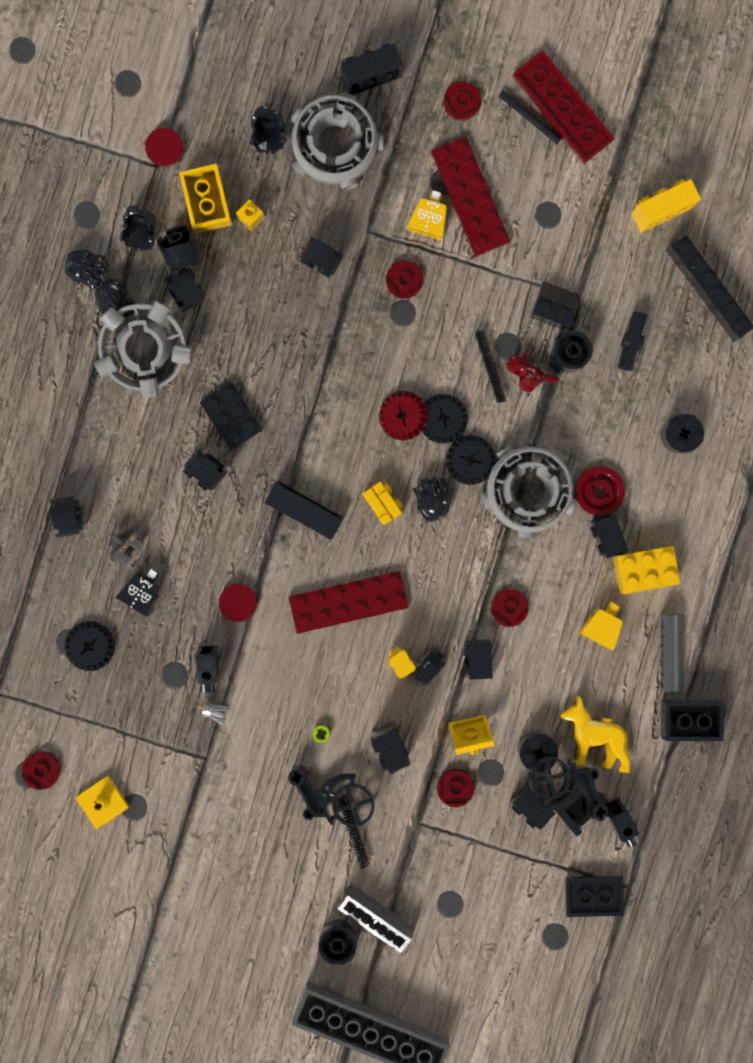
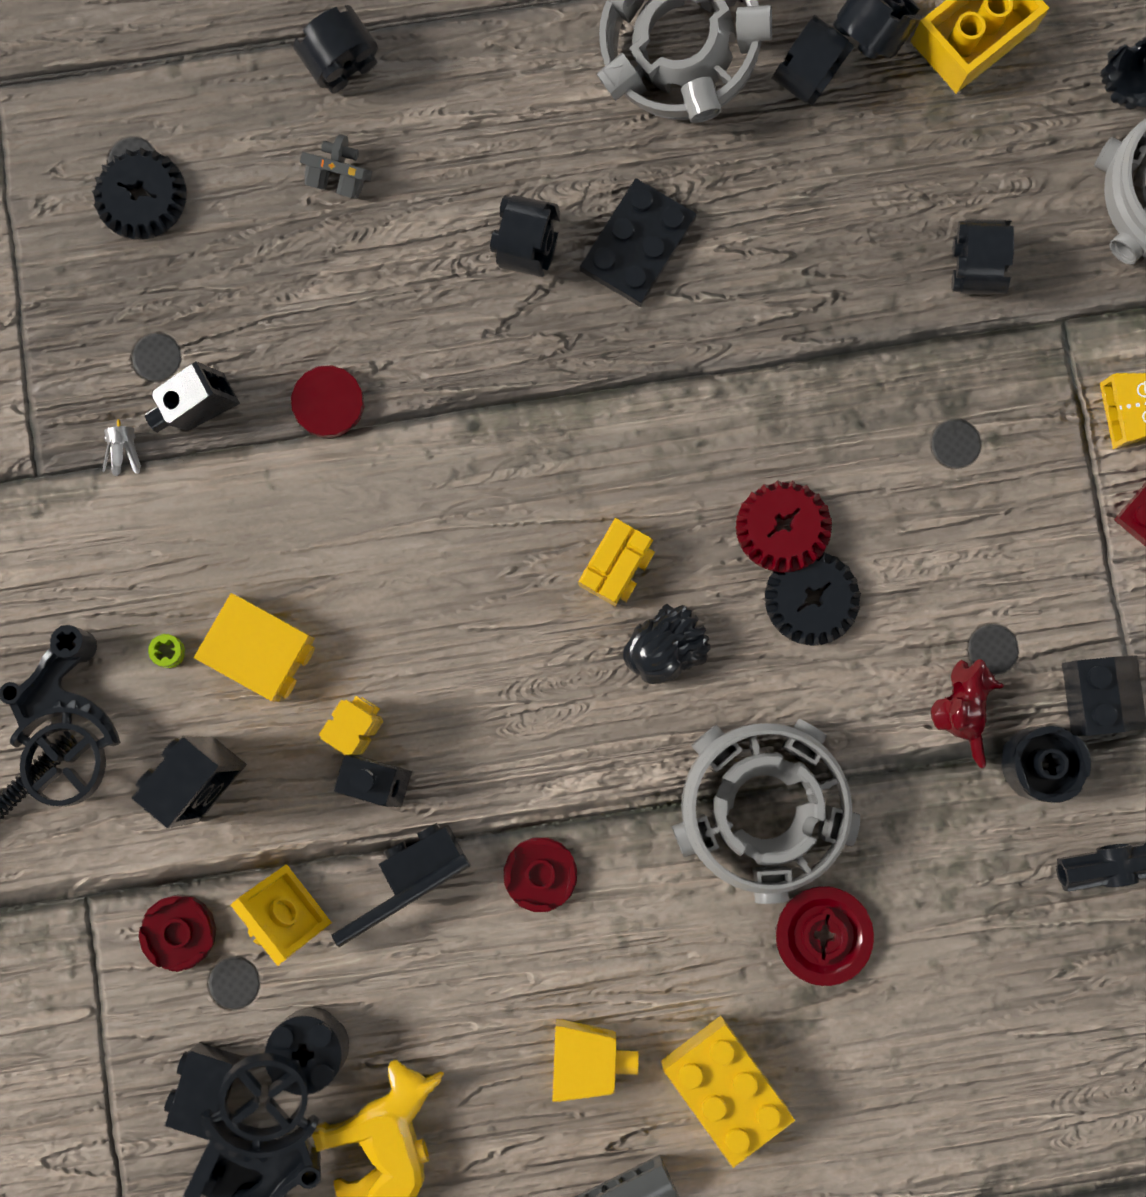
camera: 70 degrees right, 5 degrees down
black torso [115,568,161,617] -> none
yellow brick [236,199,265,231] -> none
black brick [264,481,344,540] -> none
dark red plate [288,571,409,634] -> none
dark red tile [386,261,423,299] -> none
black gear [446,435,496,485] -> none
black piece [475,330,507,403] -> none
black brick [590,515,629,559] -> none
black brick [661,414,704,454] -> none
none -> yellow brick [194,593,315,702]
none -> black bar [332,853,471,947]

